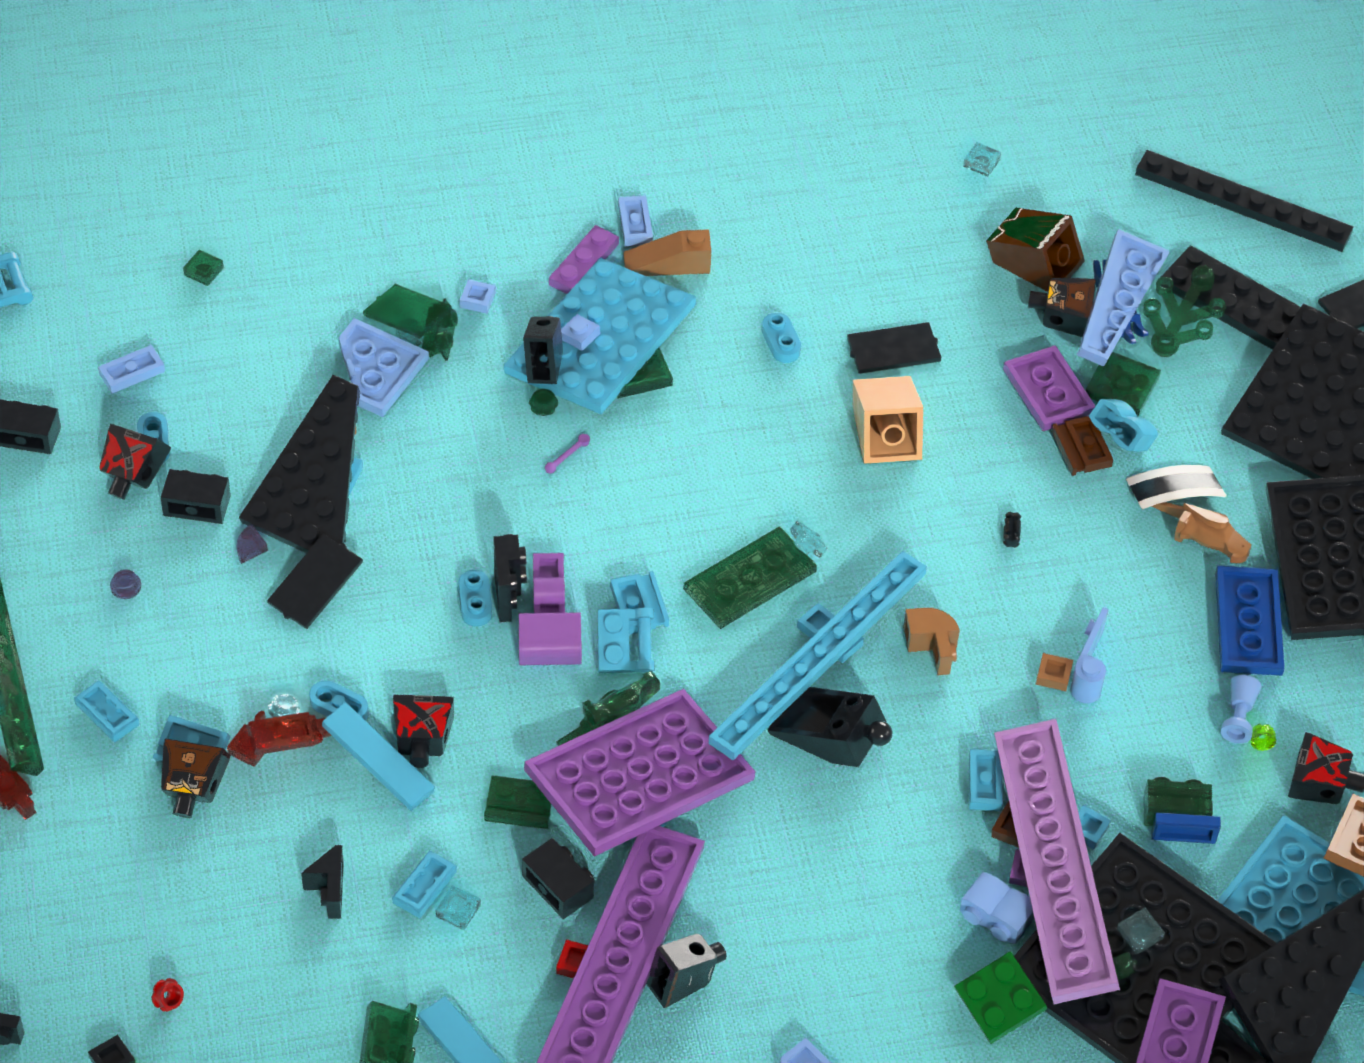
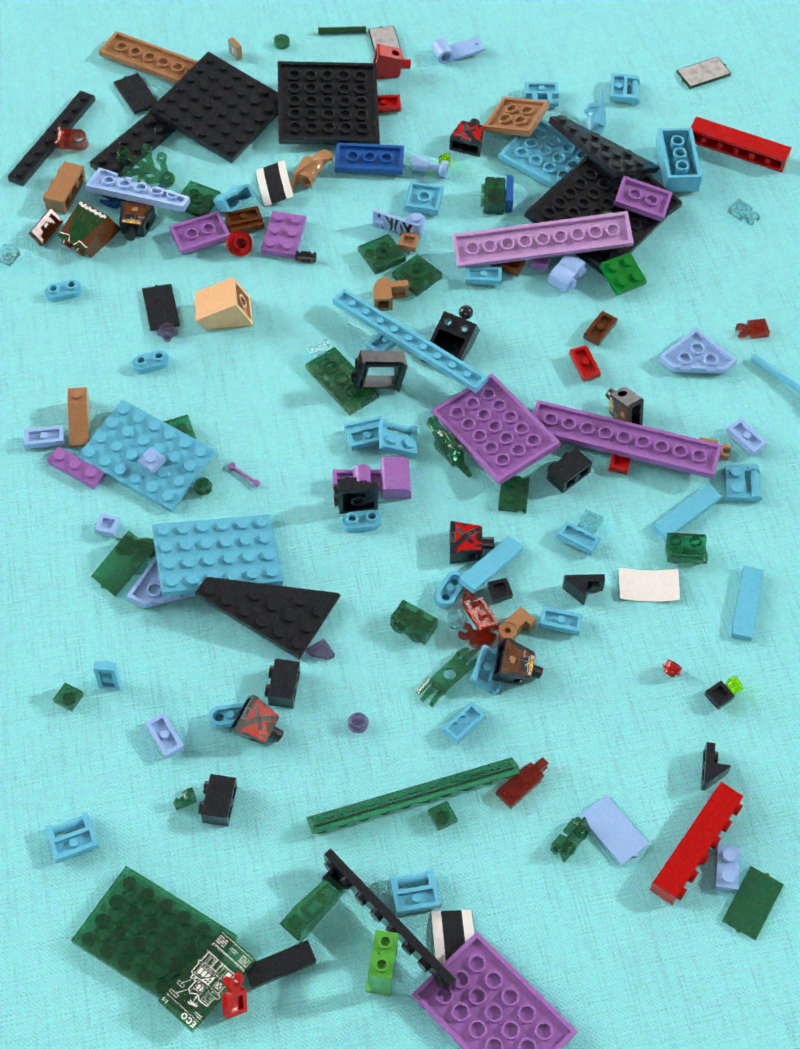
camera: 90 degrees left, 5 degrees up
black piece [267,533,363,629] -> none
black torso [523,316,563,384] -> none
clear light blue plate [1117,908,1165,955] -> none
none -> plate [28,209,63,246]
none -> medium nougat brick [43,161,86,214]
none -> medium azure plate [45,280,82,302]
none -> clear red piece [54,127,89,151]
none -> medium azure plate [93,660,121,690]
none -> medium azure plate [151,514,284,596]
none -> clear purple plate [156,322,179,342]
none -> clear green tile [174,787,197,811]
none -> red plate [226,230,253,257]
none -> medium lavender plate [261,211,307,259]
none -> black window [351,350,408,392]
none -> clear green plate [358,234,406,275]
none -> clear green brick [390,600,438,645]
none -> clear green plate [392,254,442,297]
none -> medium azure plate [404,182,444,216]
none -> clear green piece [416,647,479,707]
none -> black plate [487,577,513,603]
none -> medium nougat leg [498,607,536,642]
none -> medium azure plate [539,606,583,636]
none -> red plate [569,345,601,382]
none -> reddish brown plate [583,311,618,346]
none -> white sticker [619,568,680,602]

